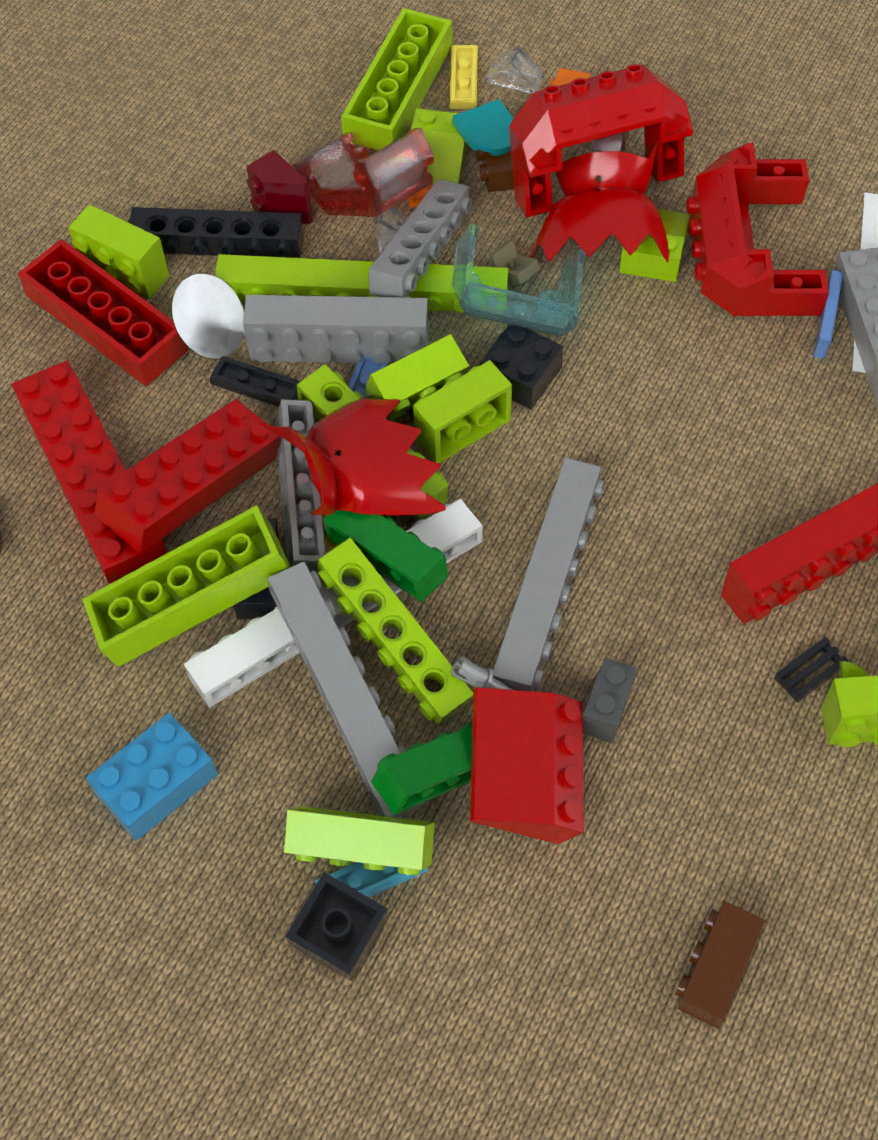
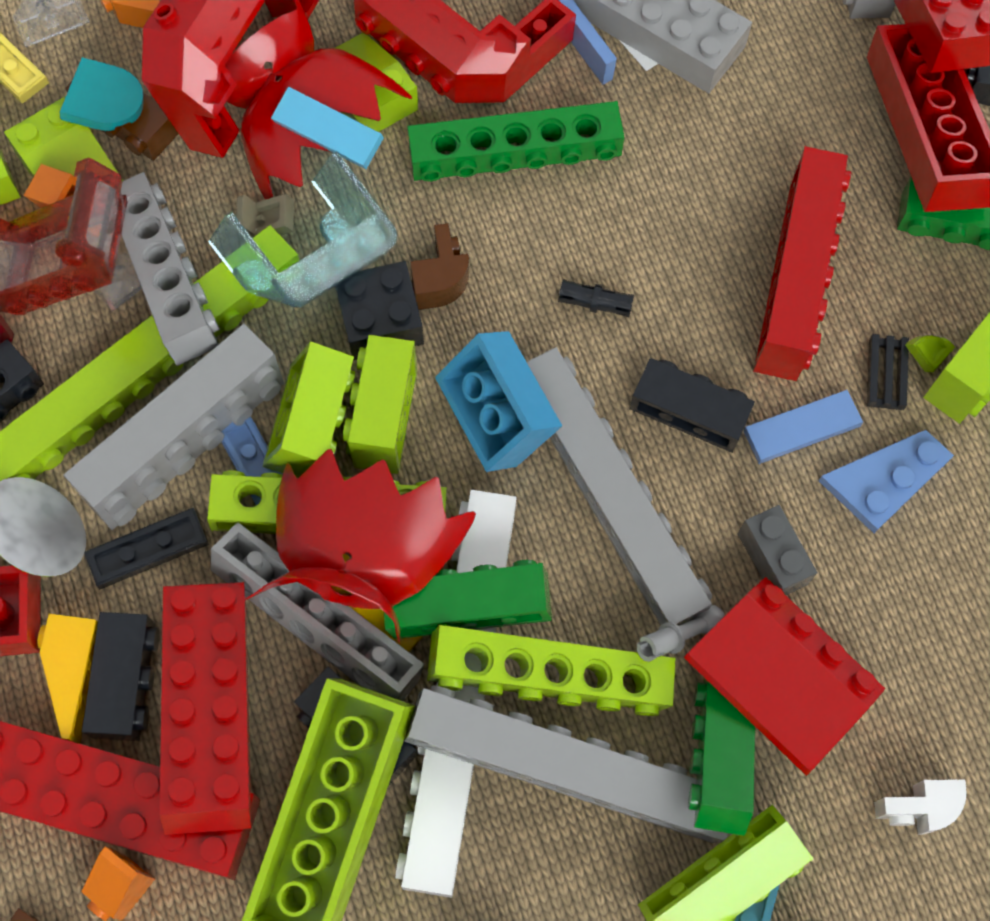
camera: 50 degrees left, 10 degrees up
none -> yellow slope [37,614,98,744]
none -> orange slope [81,846,155,921]
none -> black brick [82,612,160,741]
none -> medium azure tile [271,87,384,169]
none -> green brick [407,101,625,182]
none -> reddish brown brick [410,223,469,310]
none -> dark azure brick [435,331,562,472]
none -> black pin [558,279,634,317]
none -> black brick [629,358,755,453]
none -> medium blue tile [743,390,863,464]
none -> medium blue wing [818,430,954,533]
none -> white brick [874,780,966,835]

